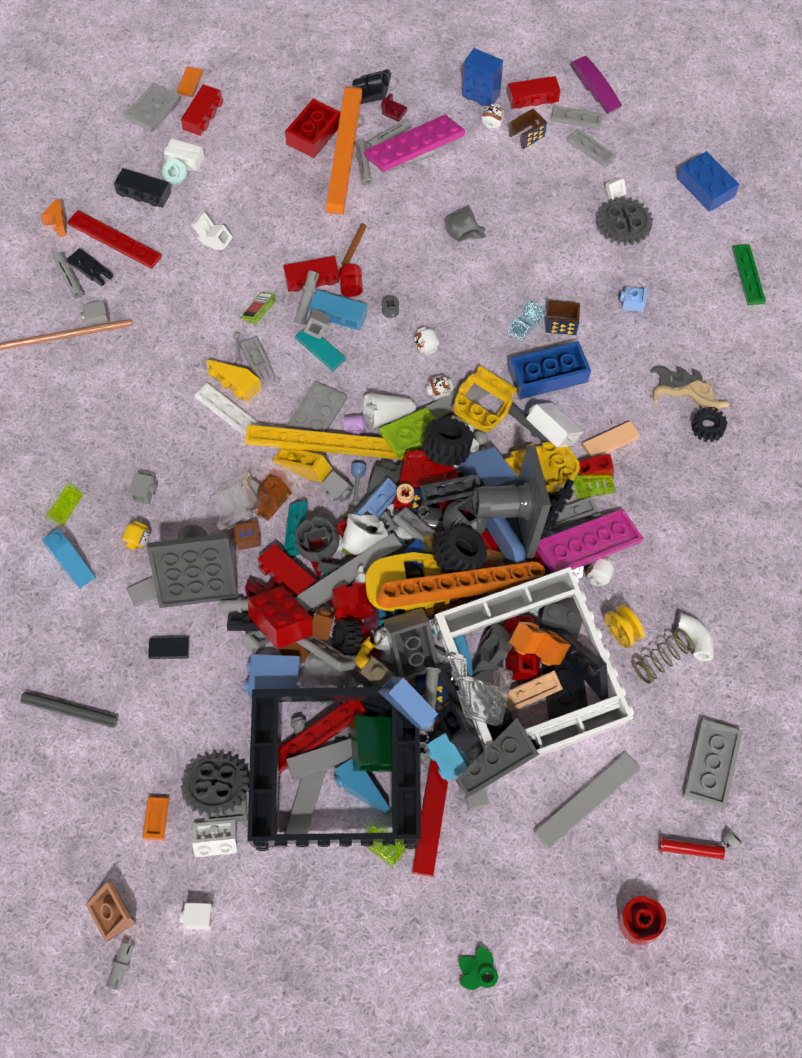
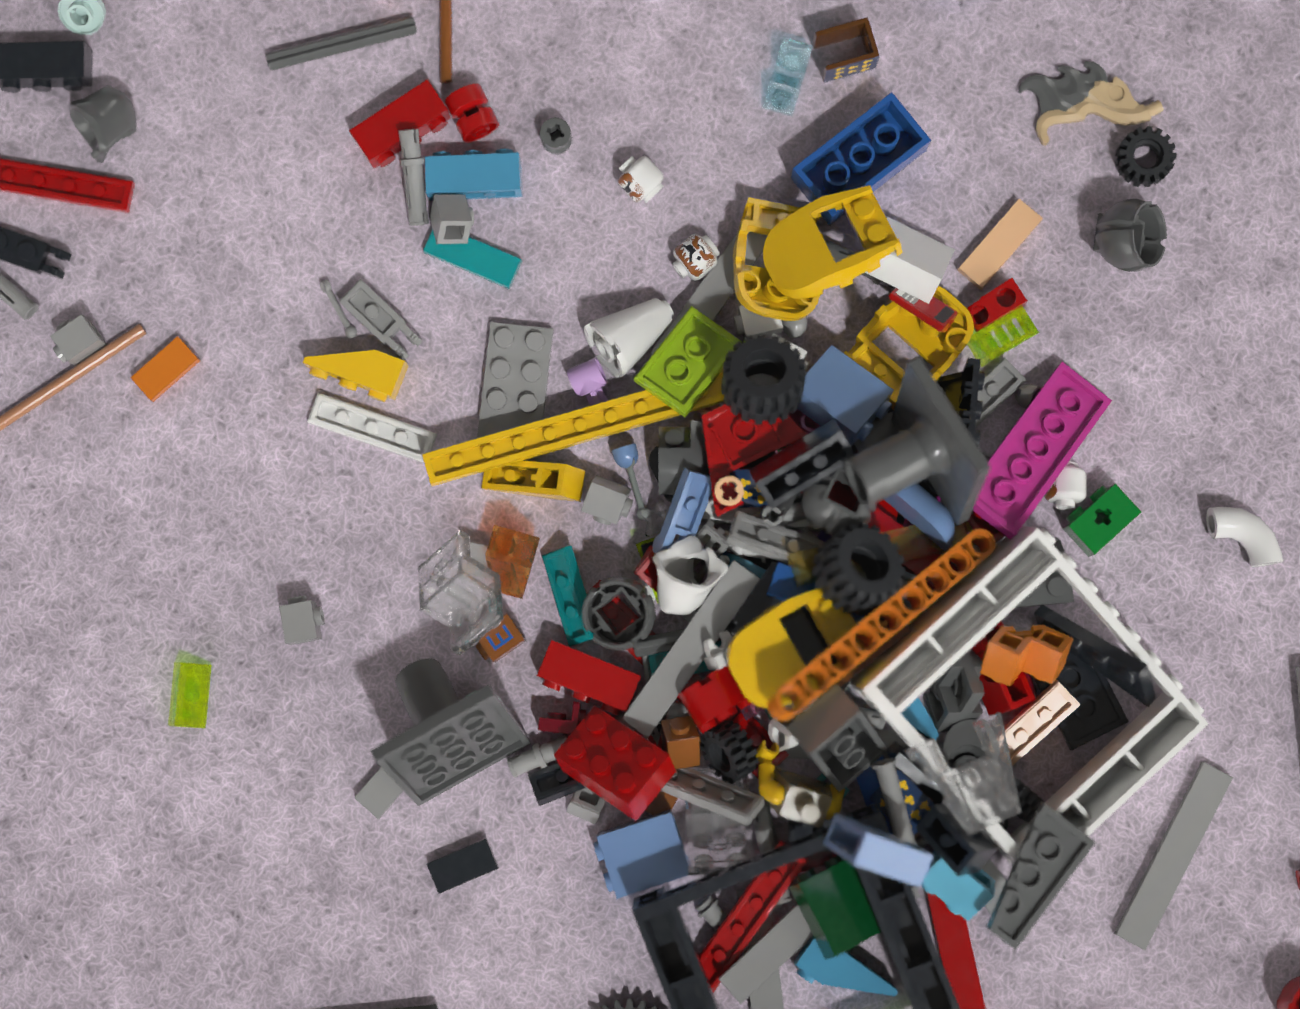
camera: 15 degrees left, 20 degrees up
dark azure slope [42,528,96,589] -> none
yellow head [122,521,150,551] -> none
white brick [191,212,233,250] -> none
slope [241,292,275,326] -> none
yellow wheel [604,604,645,648] -> none
olive piece [634,629,694,684] -> none
none -> dark grey piece [69,85,137,163]
none -> orange tile [130,336,200,402]
none -> dark grey axle [266,16,417,70]
none -> yellow slope [763,185,903,299]
none -> slope [888,288,958,333]
none -> green brick [1063,484,1141,557]
none -> dark grey piece [1093,199,1167,272]

